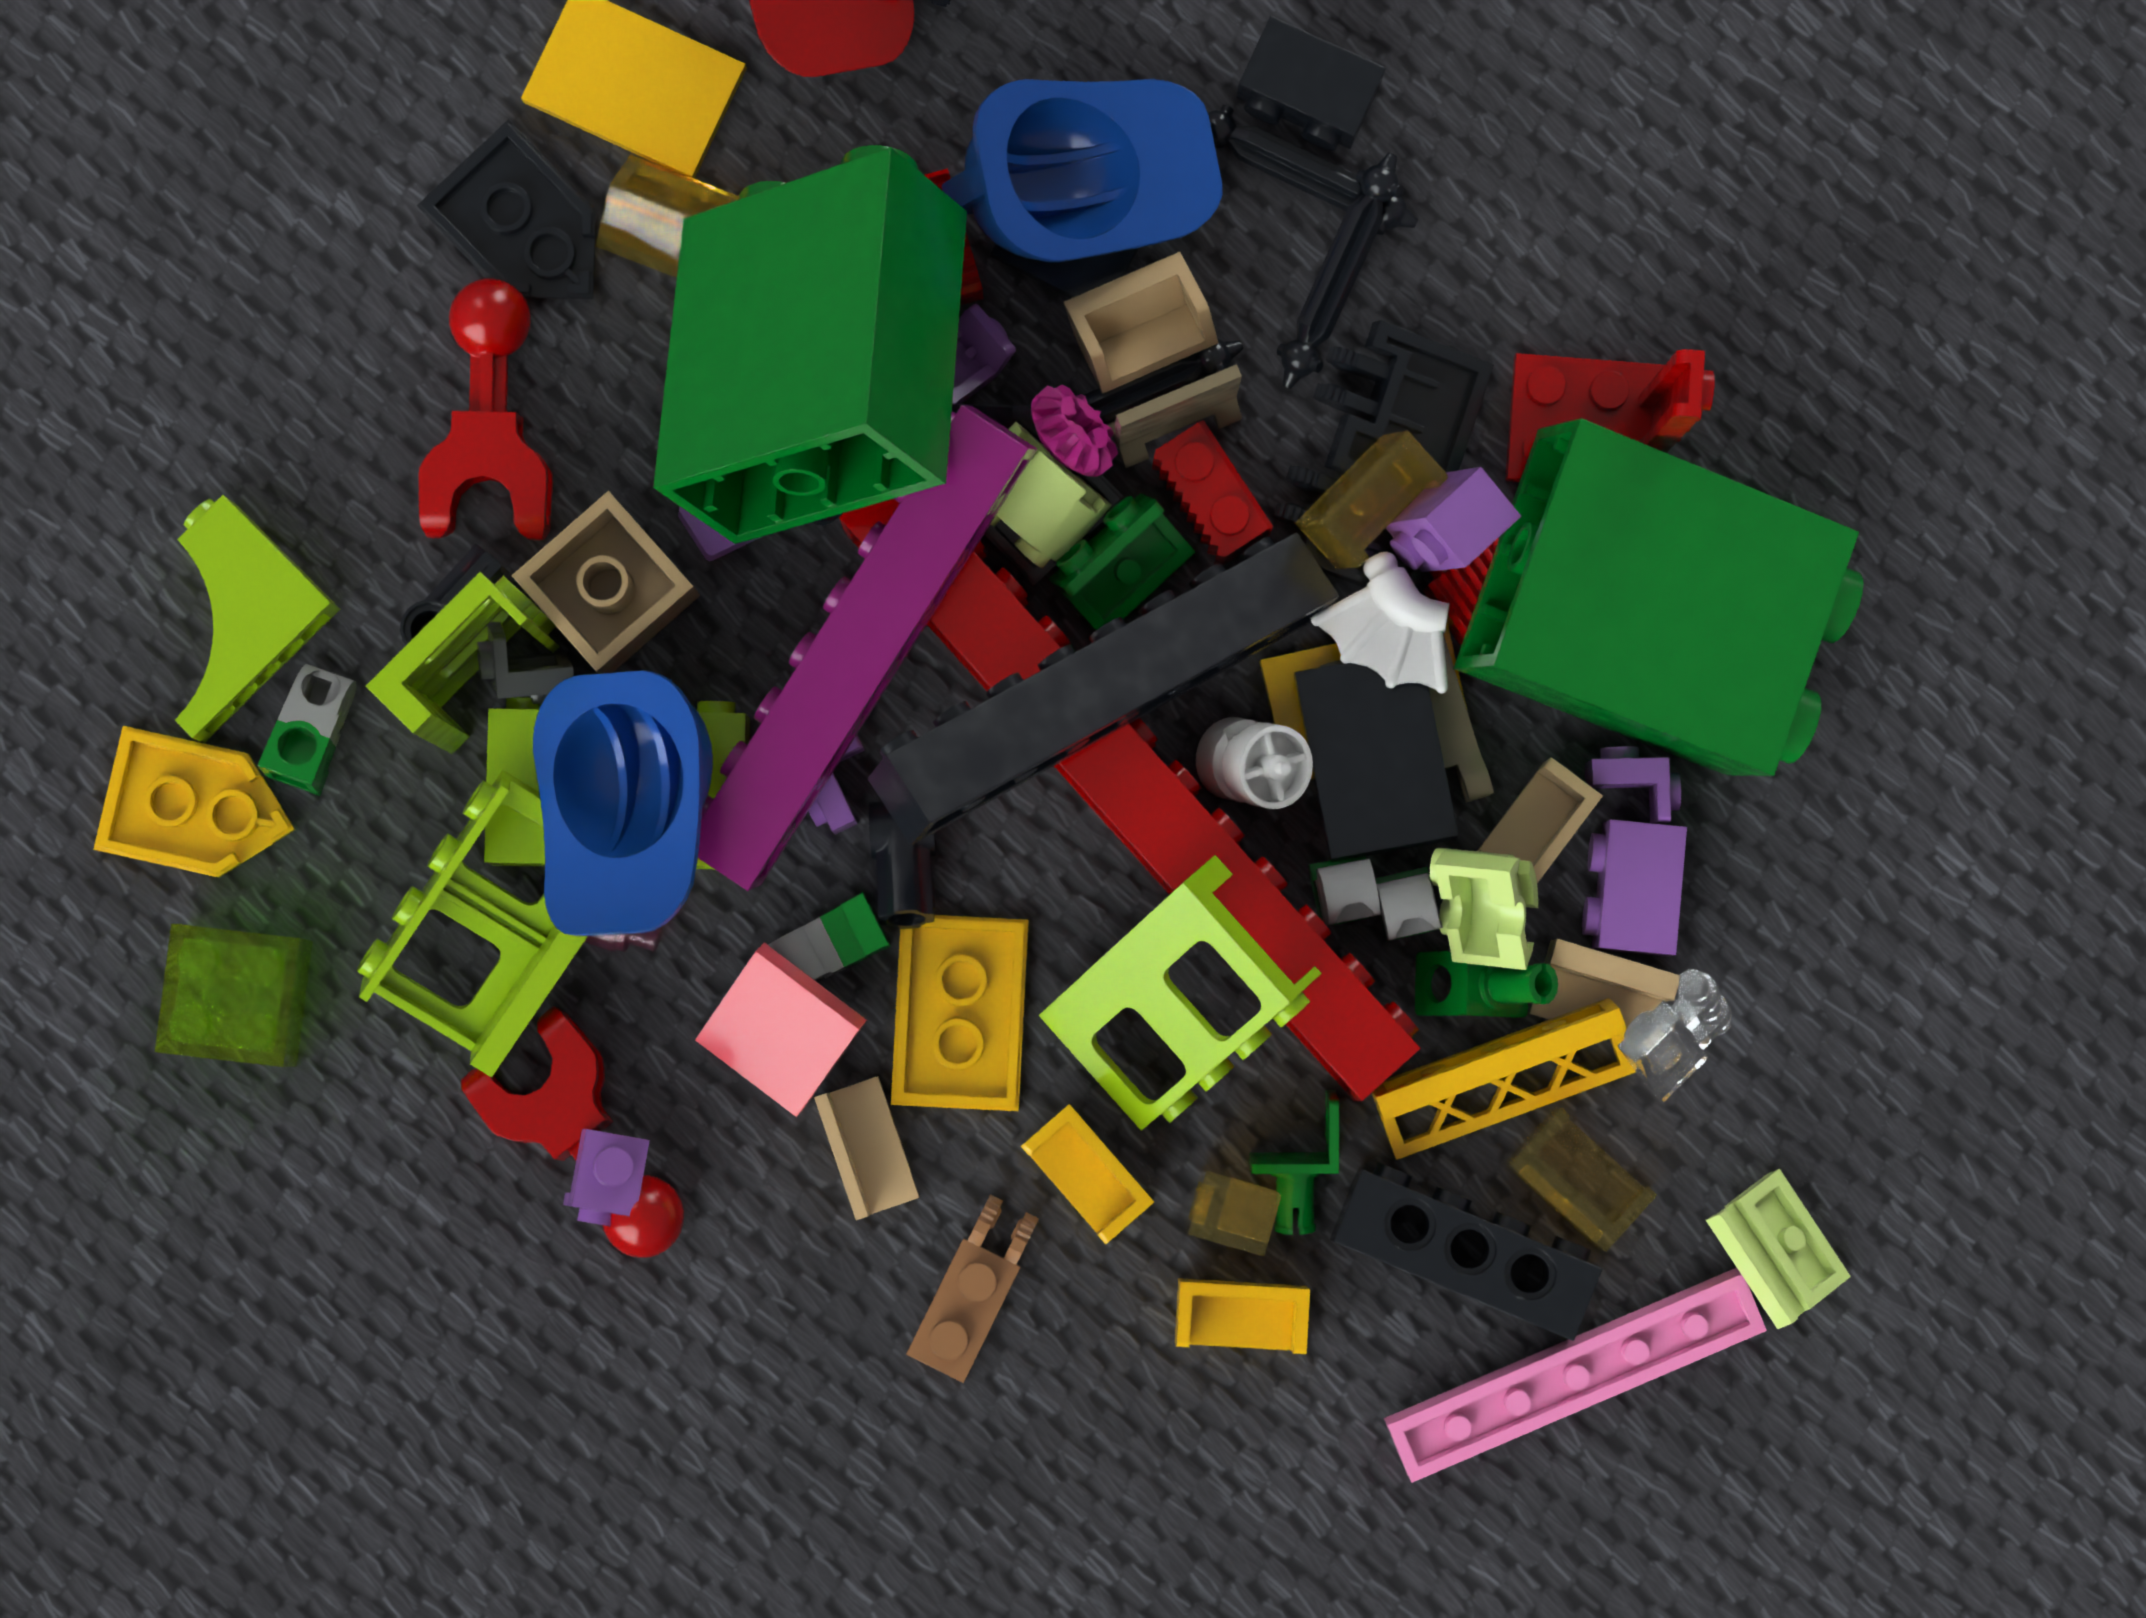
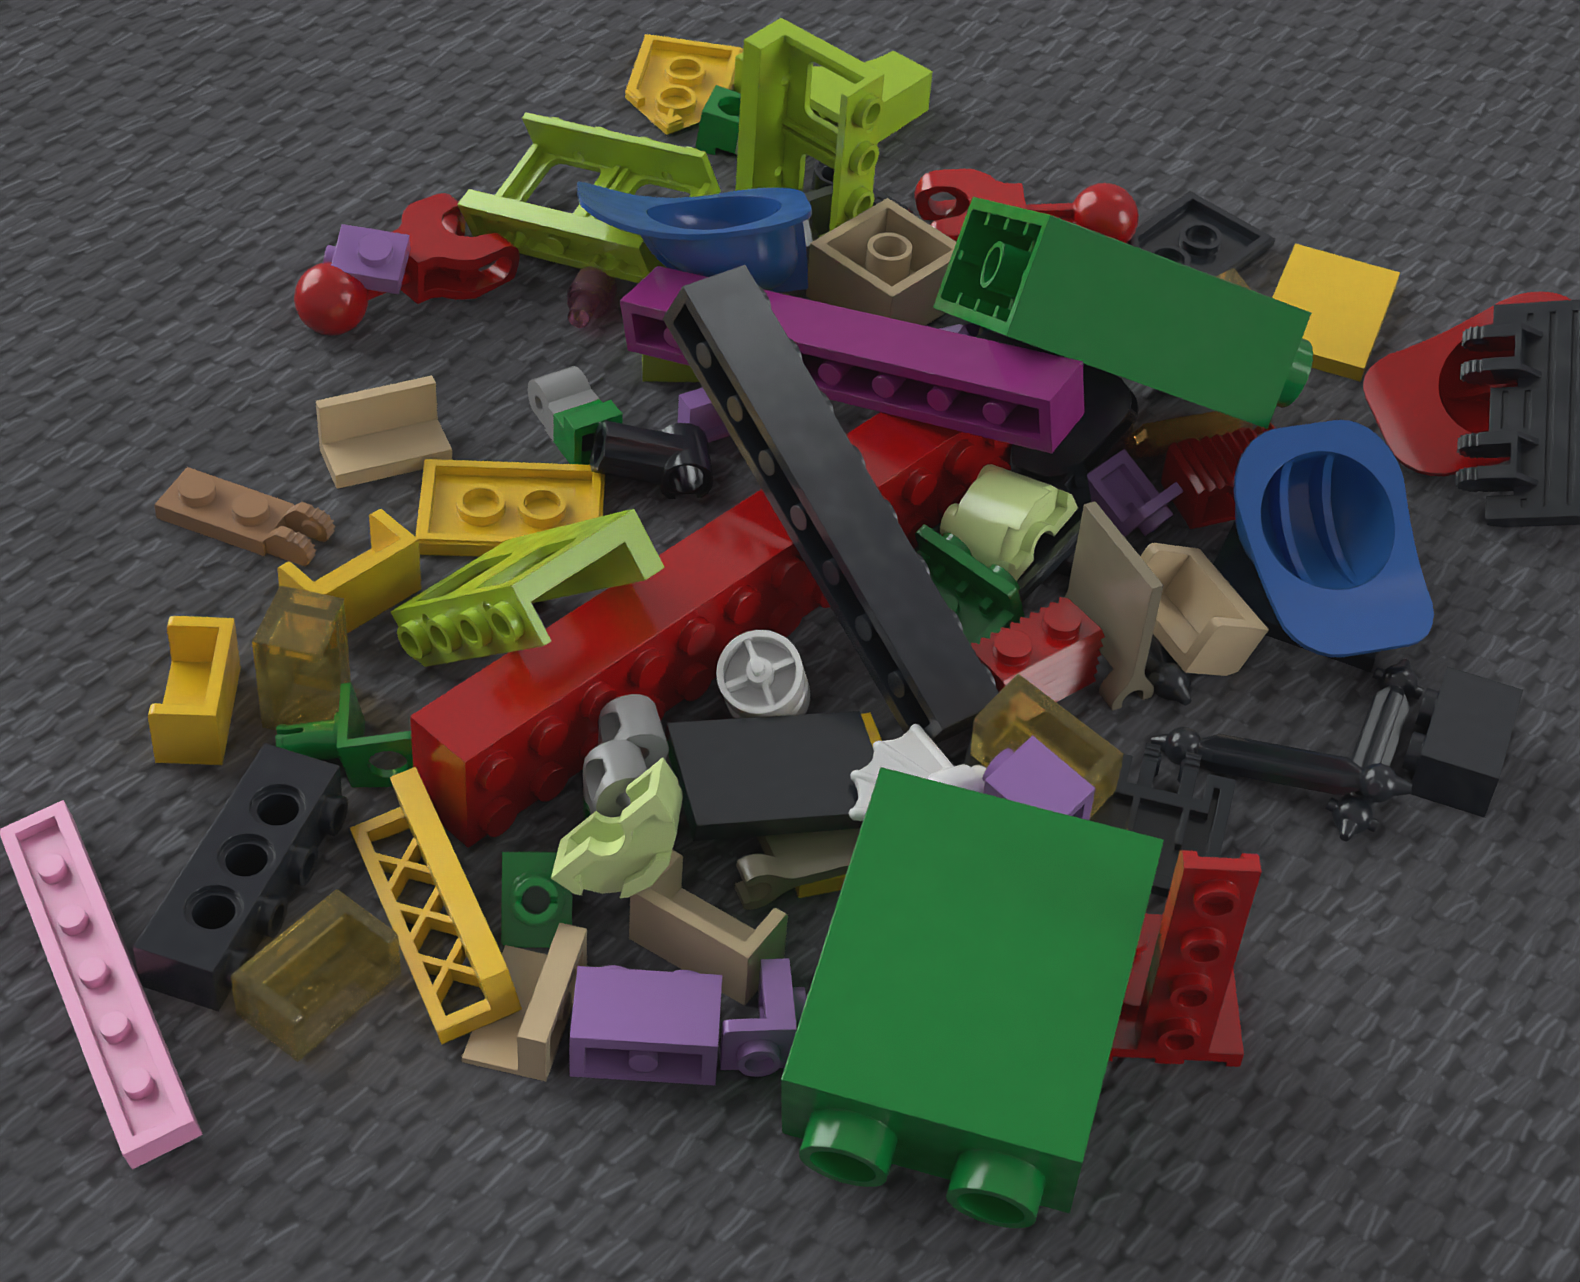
camera: 85 degrees right, 40 degrees down
clear neon green brick [154,923,313,1067] -> none
coral tile [695,942,867,1117] -> none
dark pink gear [1031,384,1118,477] -> none
clear plate [1618,969,1732,1103] -> none
yellowish green plate [1706,1169,1851,1329] -> none

